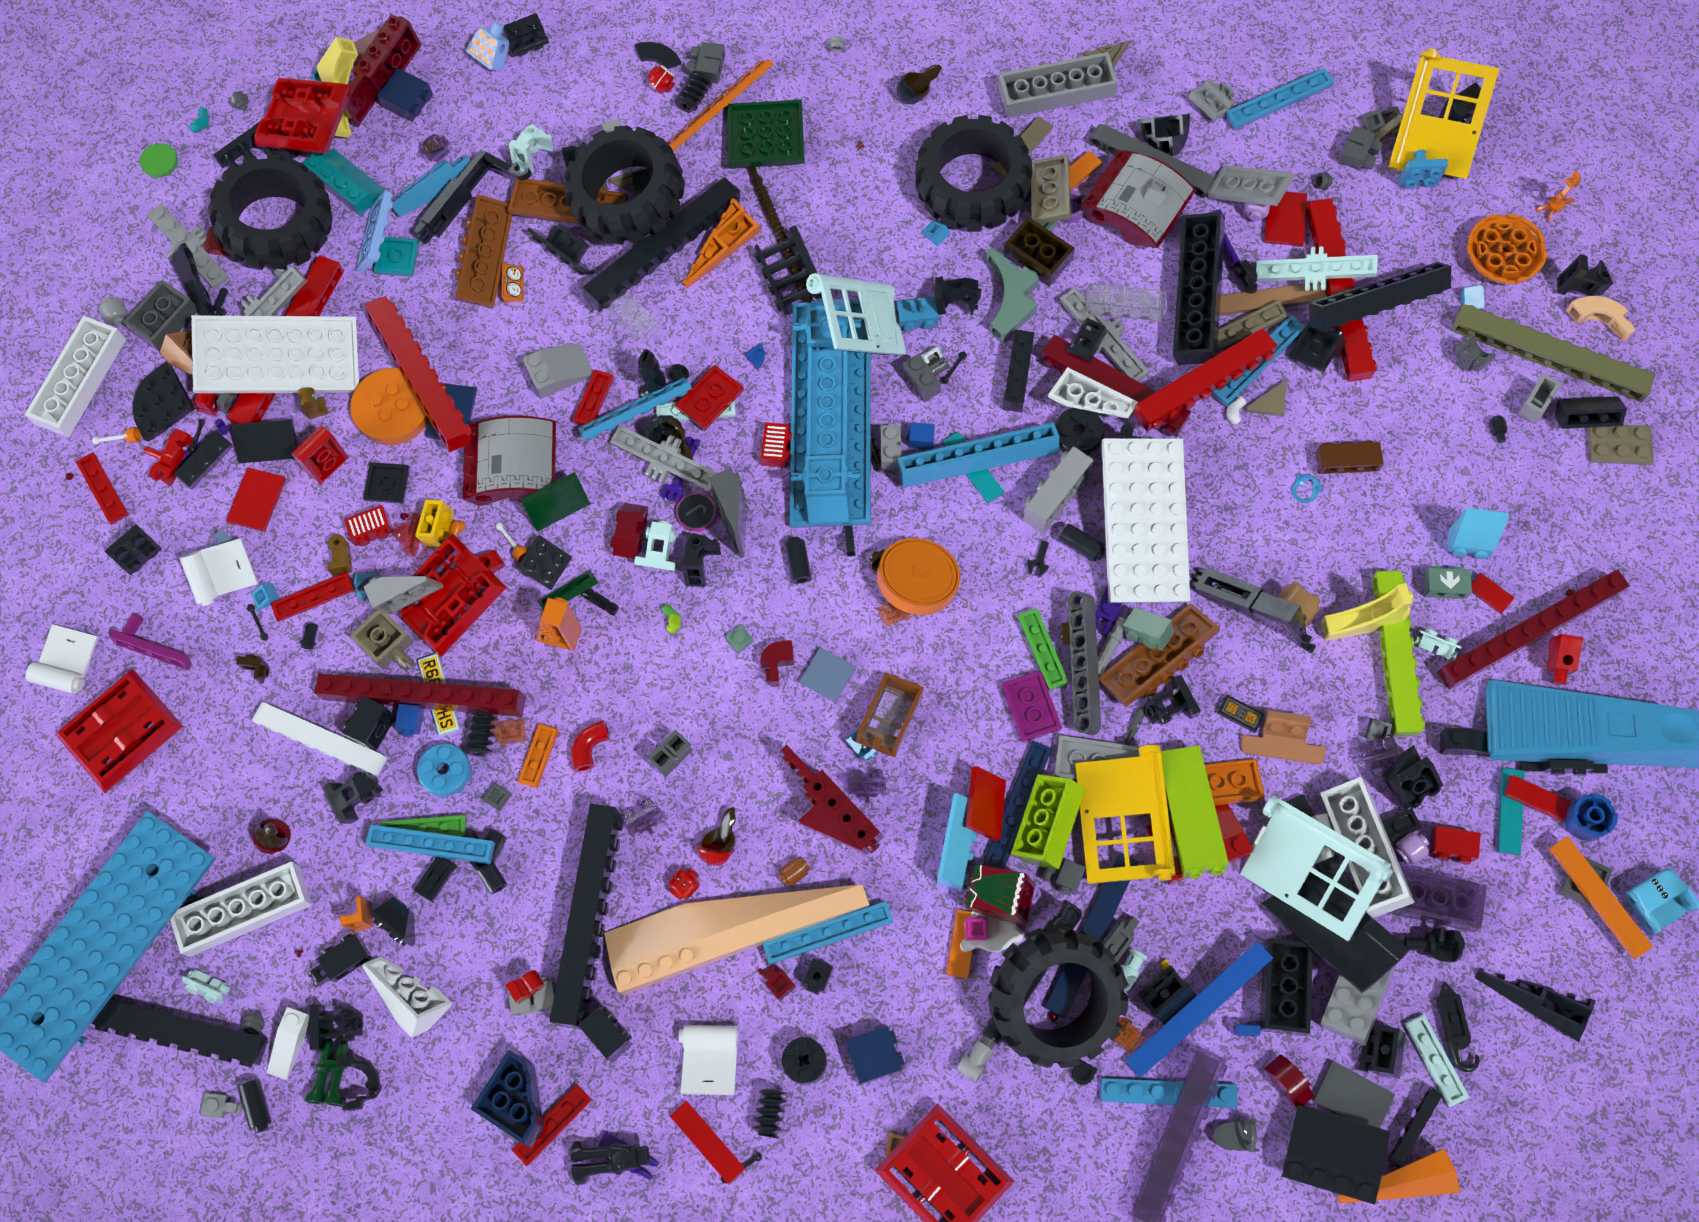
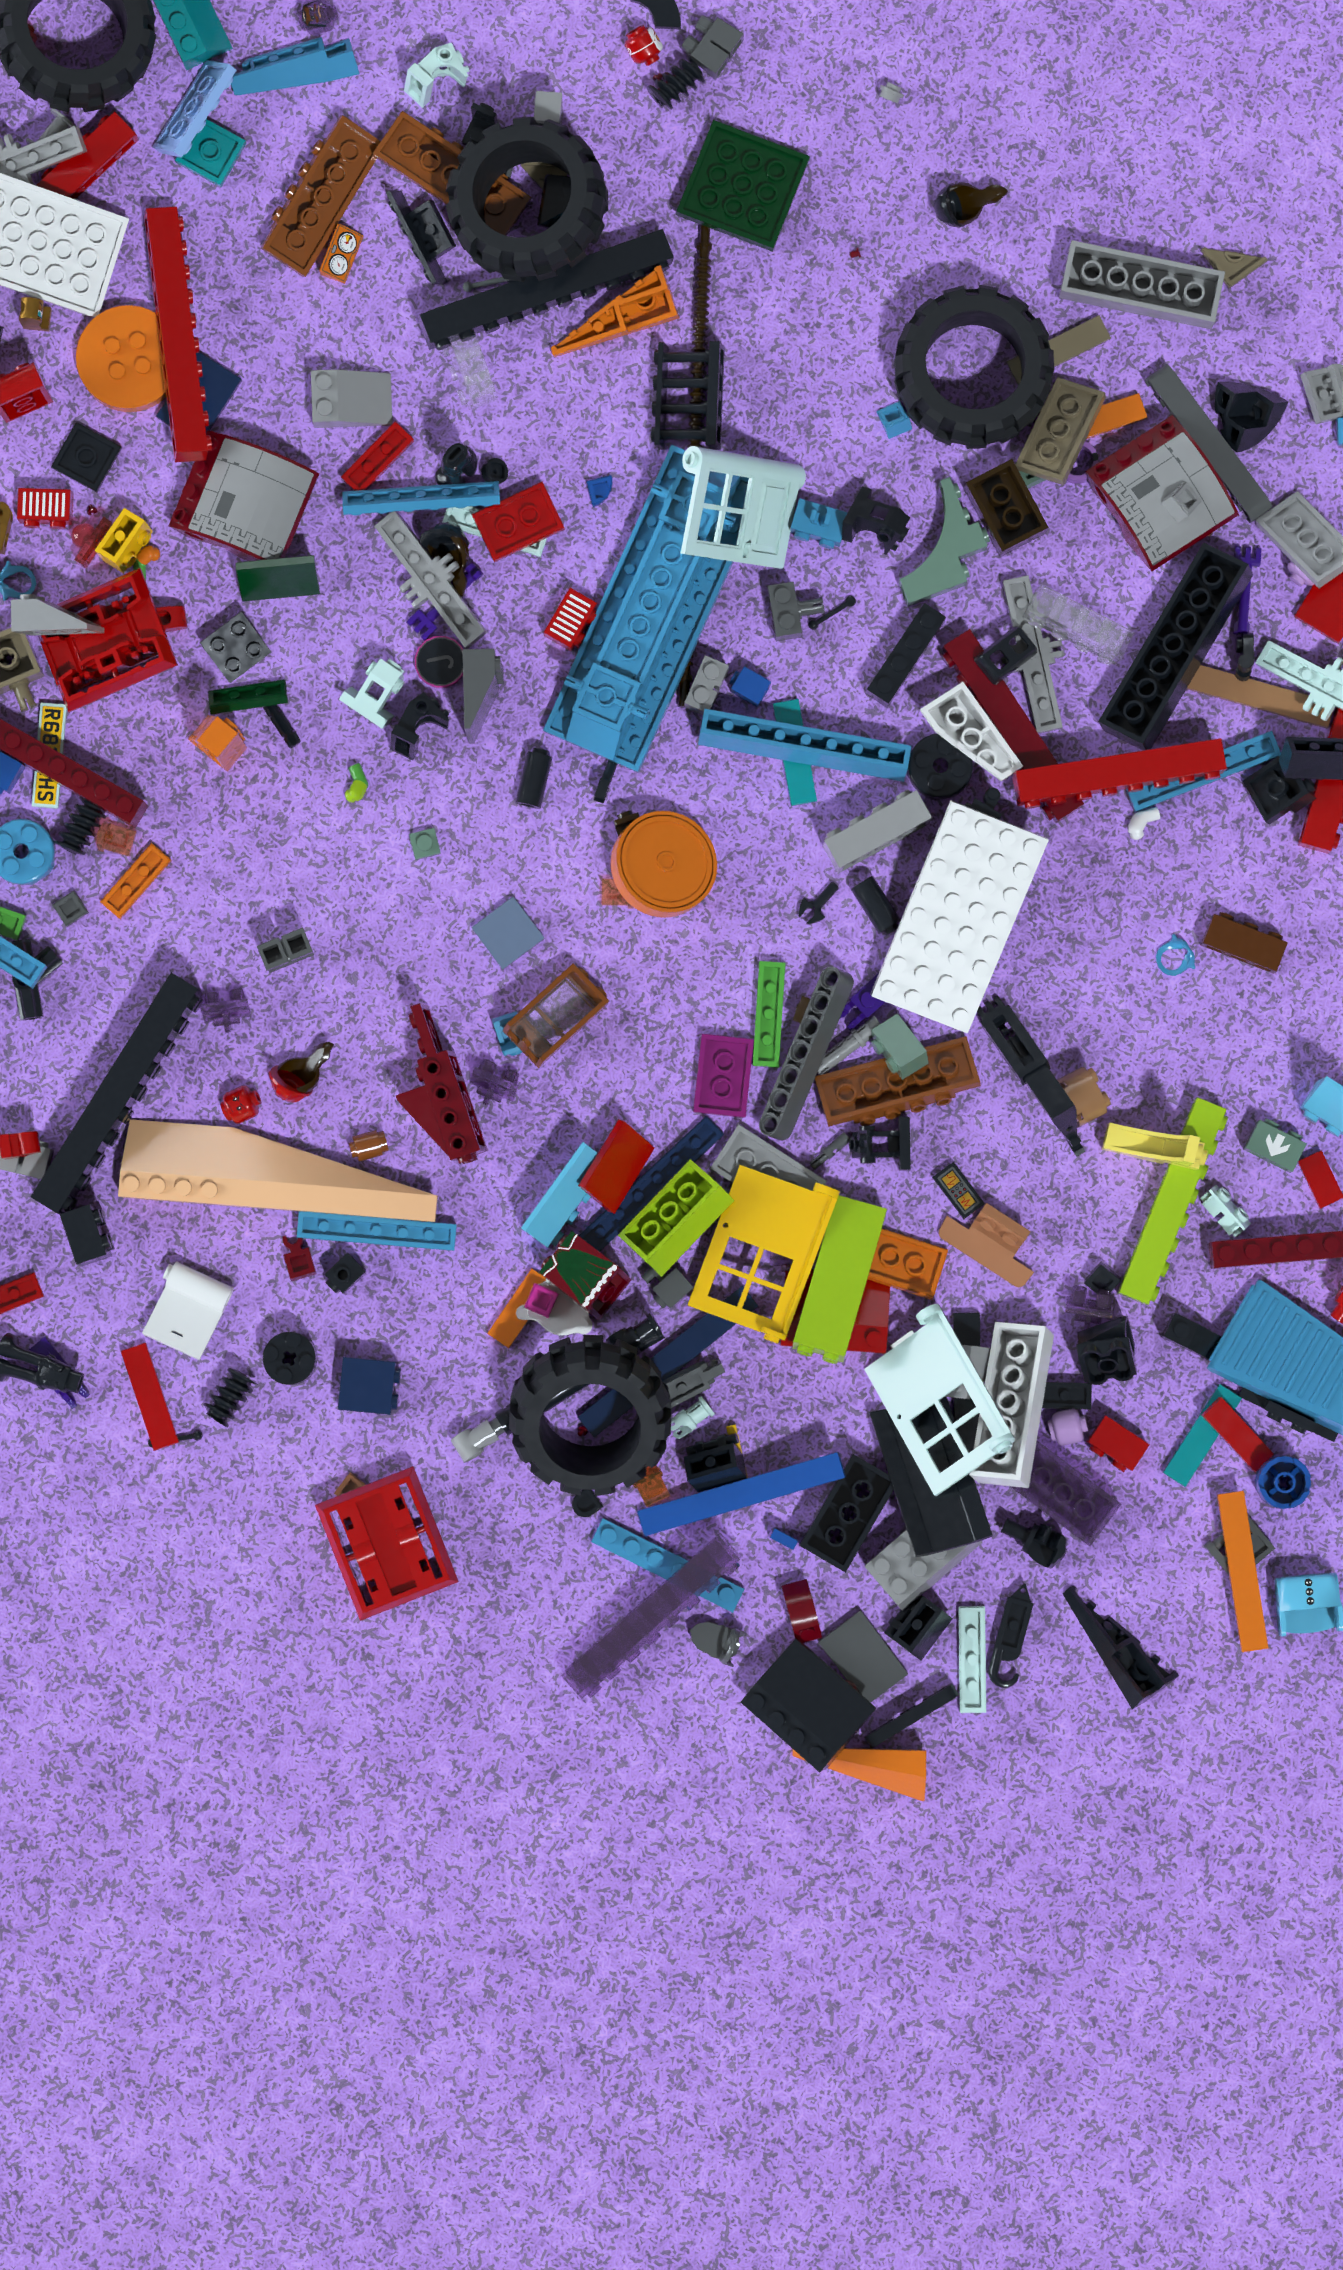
camera: 20 degrees right, 15 degrees up
black hinge [414,150,532,244] -> none
hinge [495,522,528,563] -> none
red cylinder [571,720,610,772] -> none
dark red brick [610,503,648,559] -> none
orange tile [667,59,774,152] -> none
dark red brick [760,640,794,687] -> none
light grey slope [920,346,946,366] -> none
dark tan tile [1218,299,1289,352] -> none
dark tan tile [1246,381,1287,417] -> none

